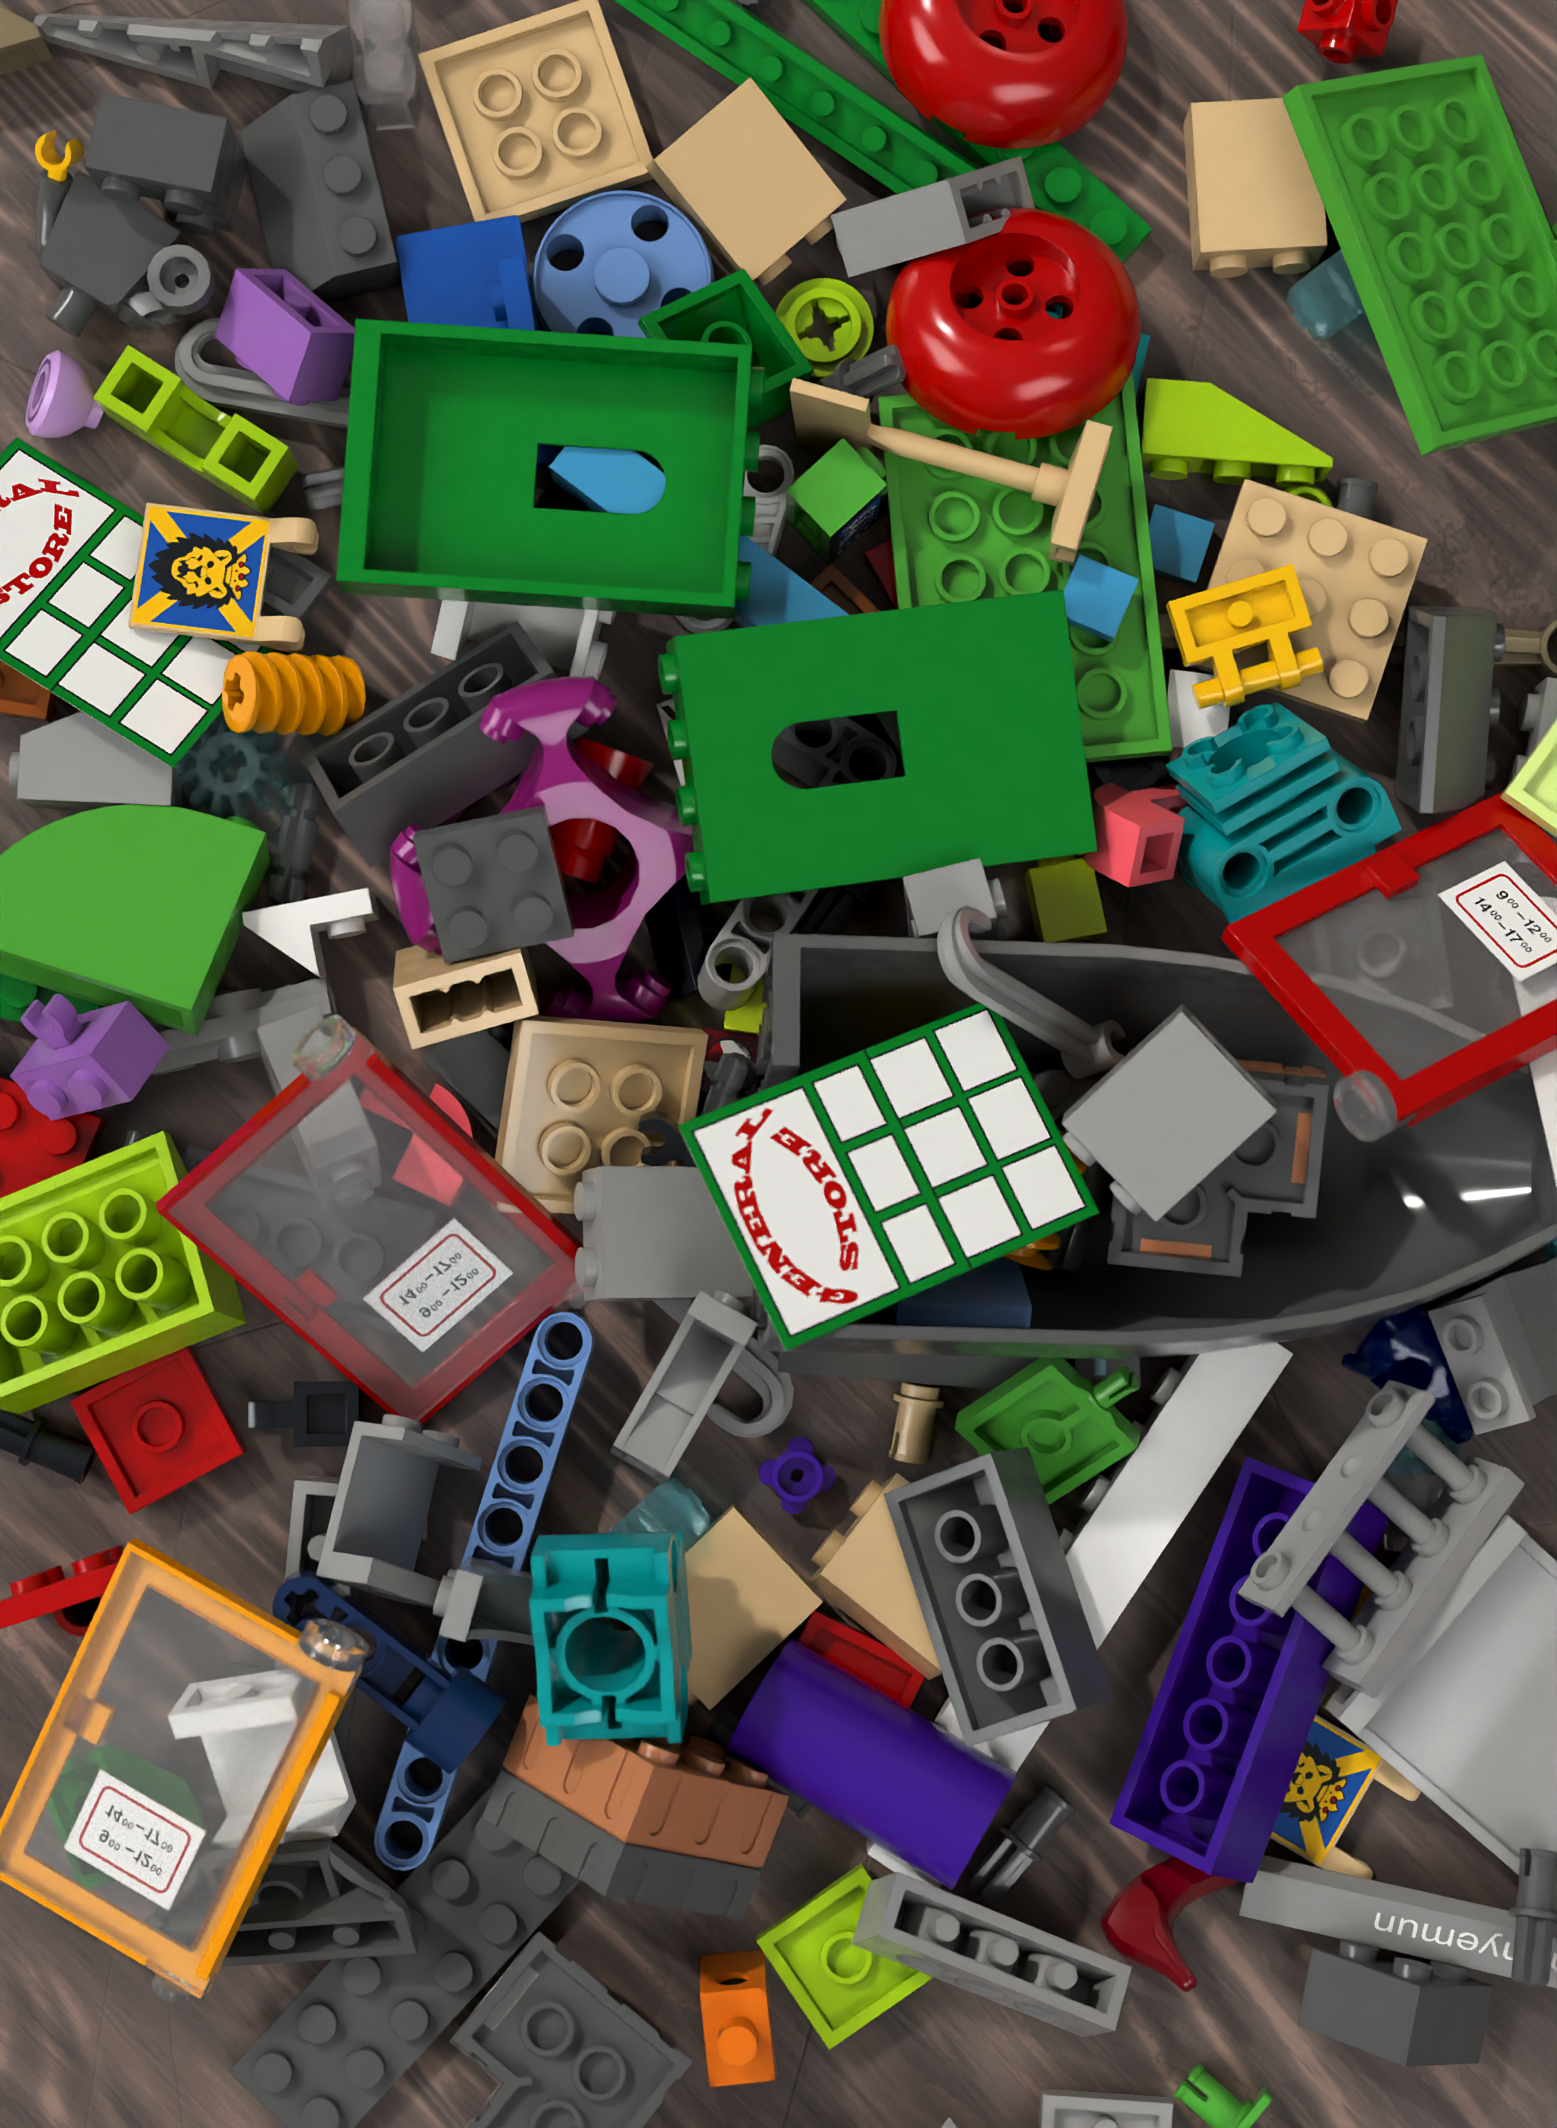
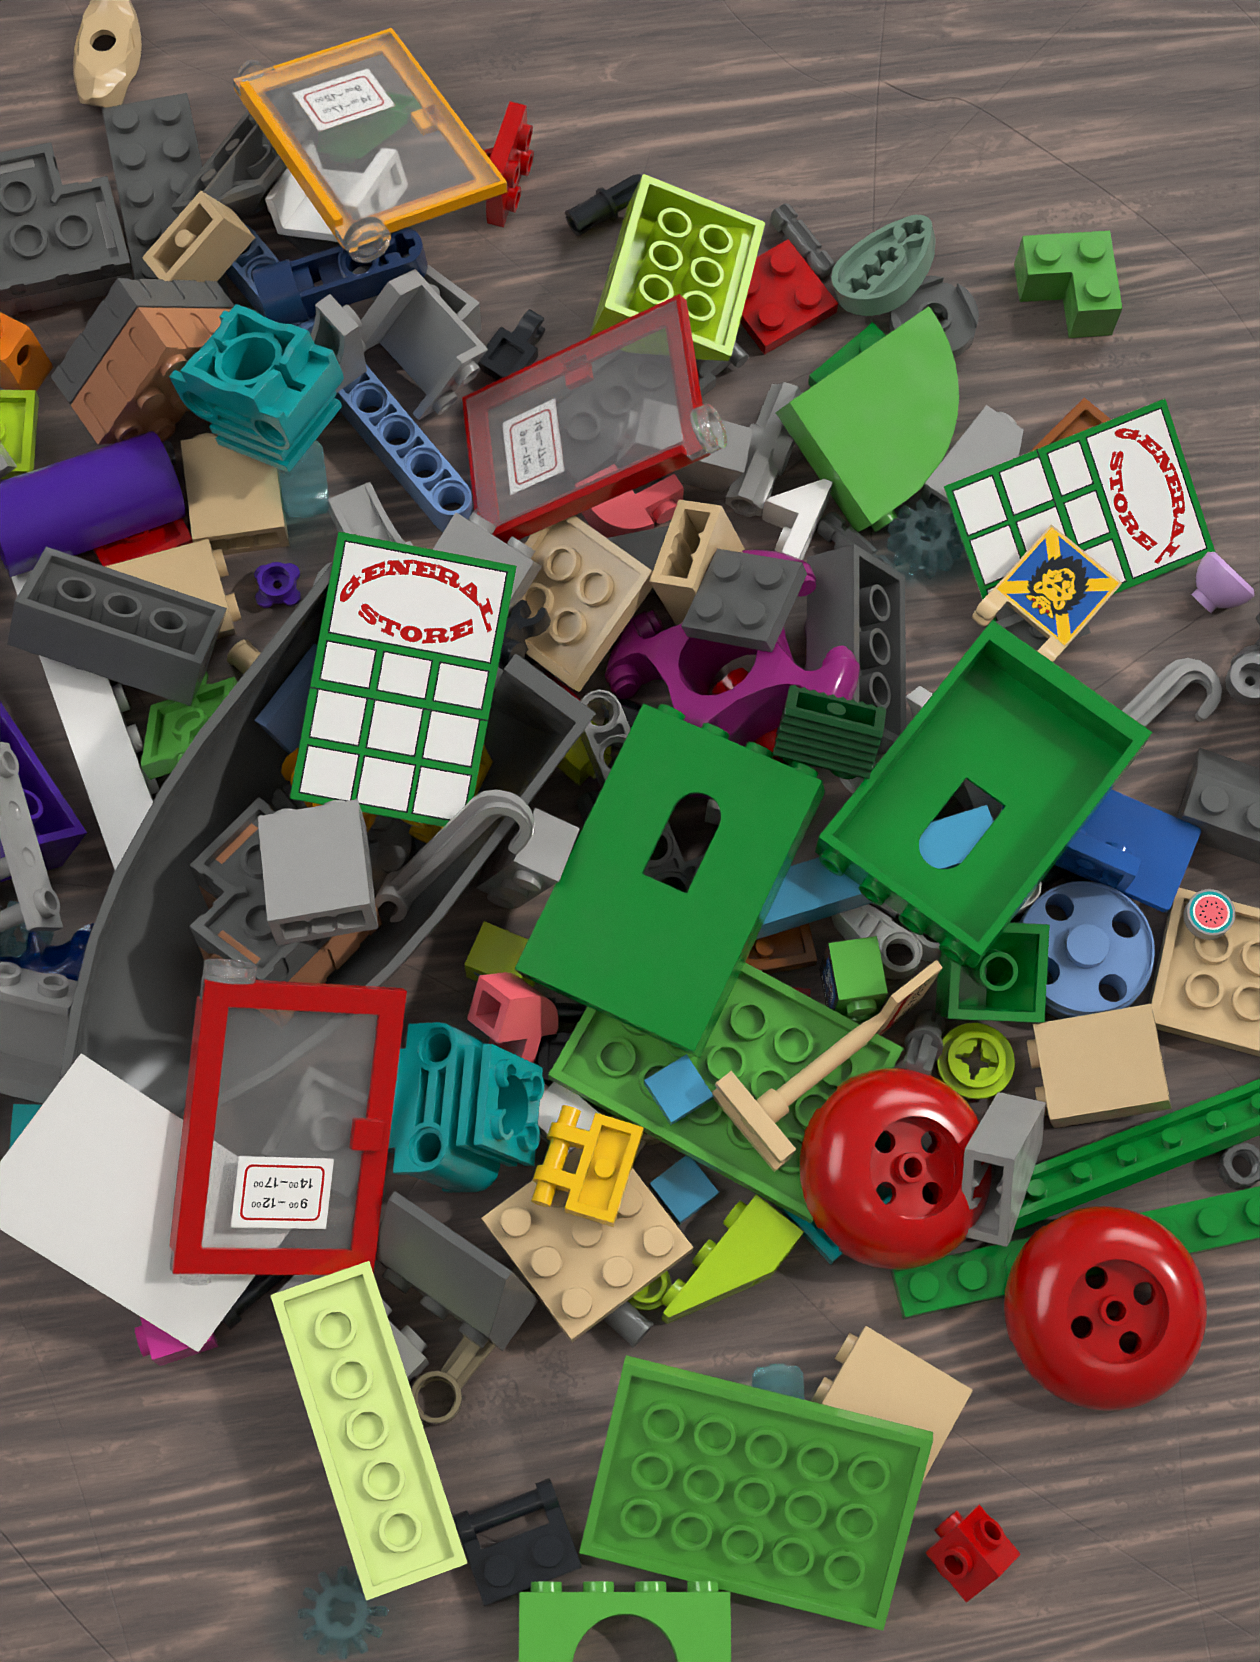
camera: 120 degrees right, 15 degrees down
medium lavender brick [10,994,170,1121] -> none
red plate [70,1346,247,1515] -> none
lime arch [93,345,300,517] -> none
medium lavender brick [214,268,355,406] -> none
light orange piece [222,651,366,736] -> none
none -> tan brick [142,190,255,282]
none -> dark green brick [772,685,886,780]
none -> tile [1184,889,1235,940]

